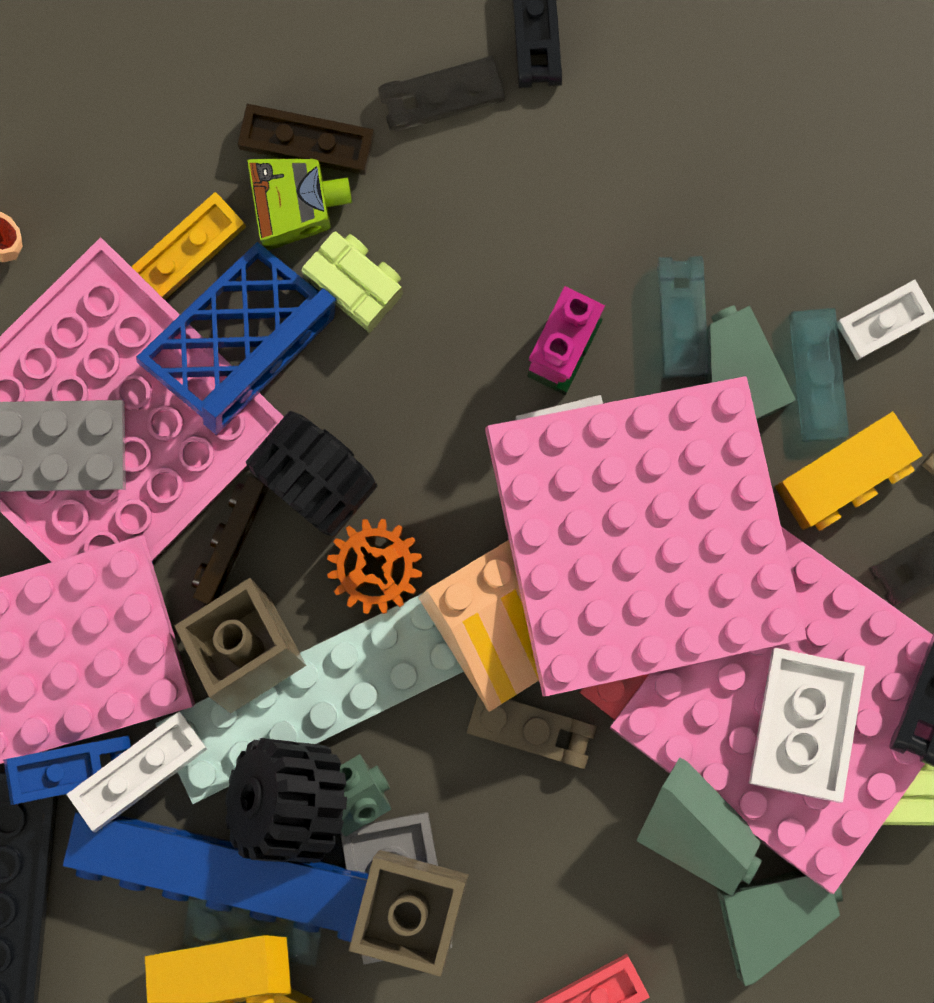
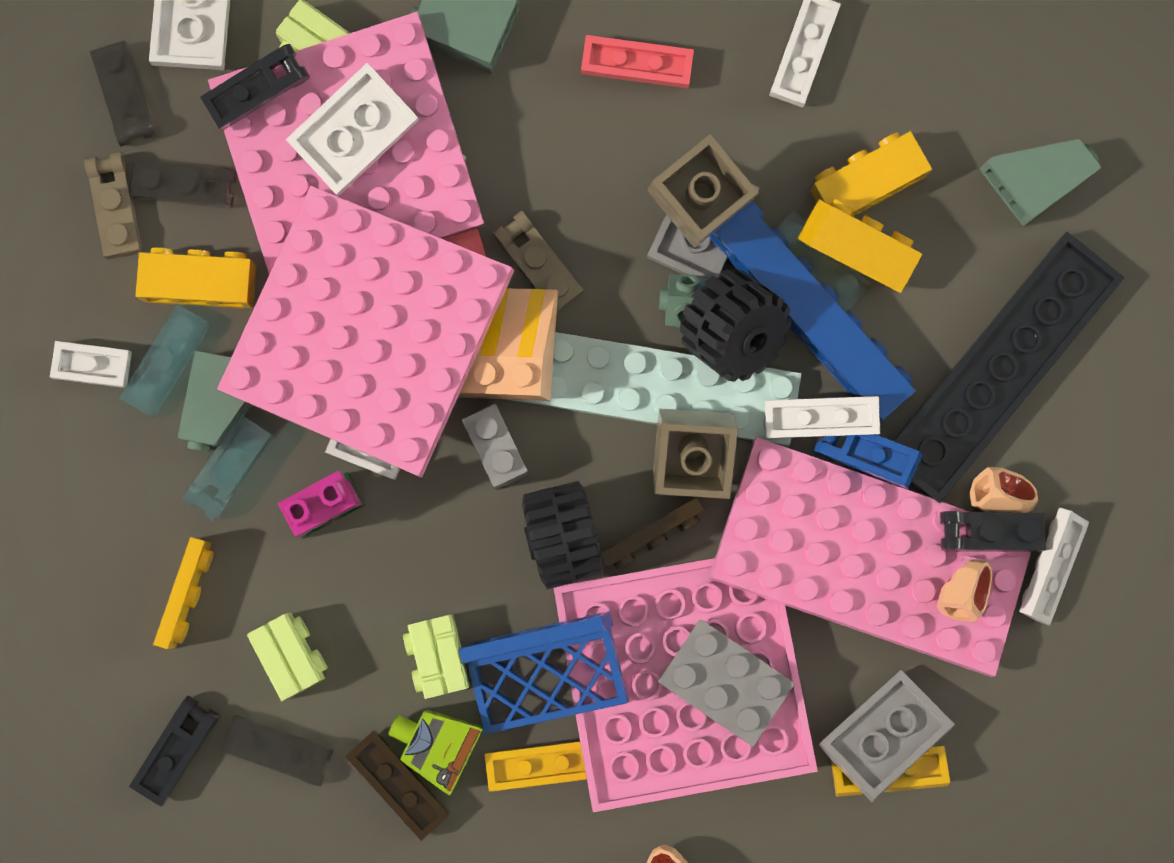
camera: 145 degrees left, 0 degrees up
orange gear [327,519,423,614] -> none
sand green slope [636,758,762,896] -> none
none -> yellow plate [153,537,214,649]
none -> yellowish green brick [247,613,327,702]
none -> light grey brick [462,404,529,490]

